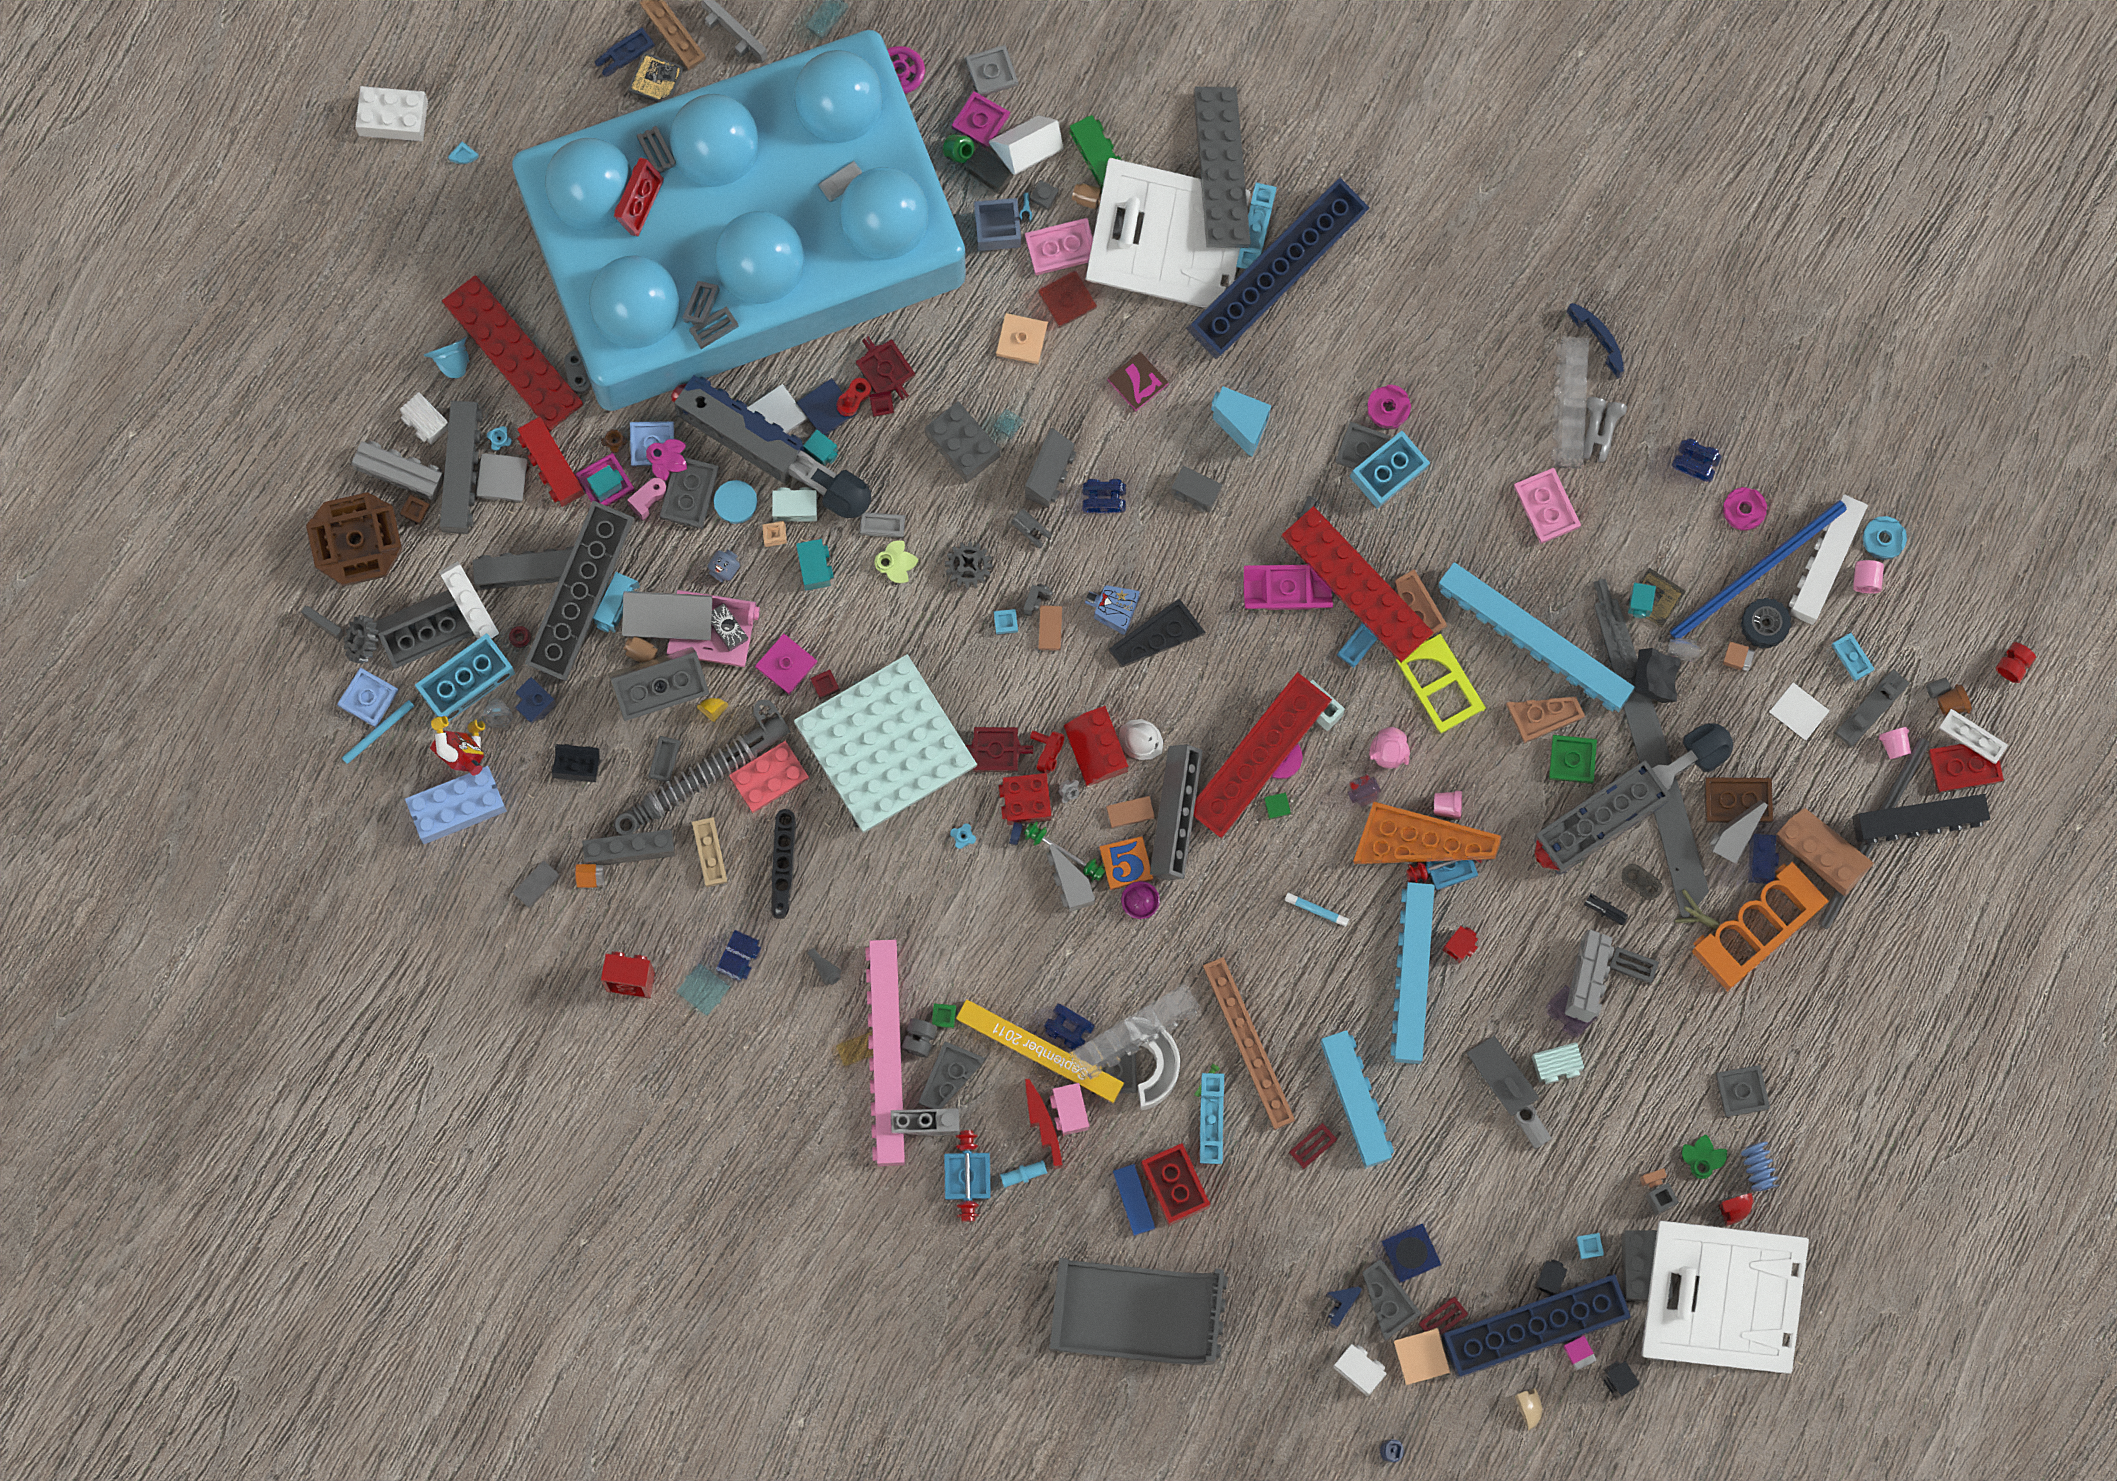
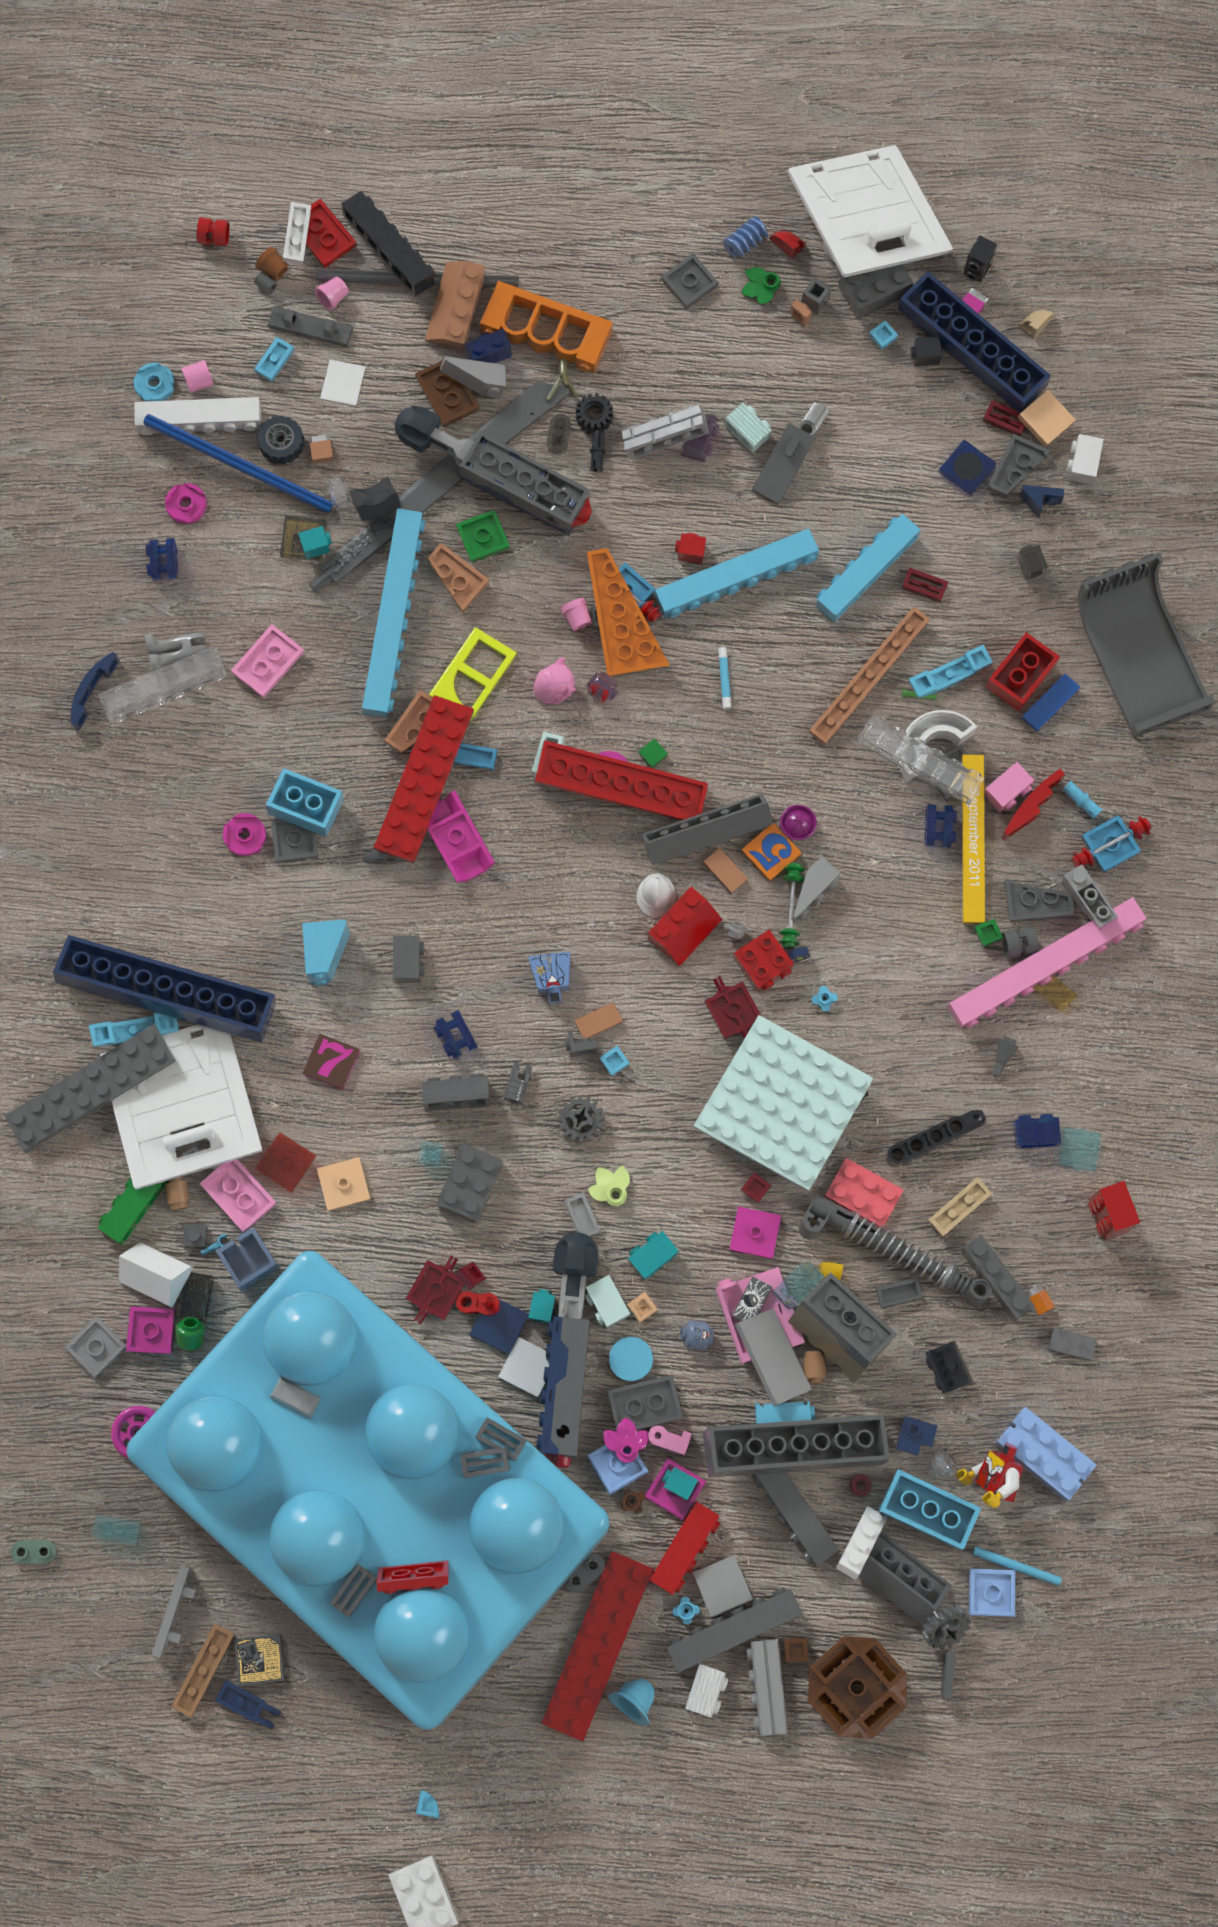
camera: 115 degrees left, 0 degrees up
red piece [1030,730,1064,774] -> none
black wing [1109,598,1206,668] -> none
dark blue tile [1380,1439,1404,1462] -> none
dark grey tile [1610,947,1659,984] -> none
none -> black tyre [576,393,613,434]
none -> clear light blue hinge [772,1262,825,1310]
none -> clear smoke brick [1017,545,1048,581]

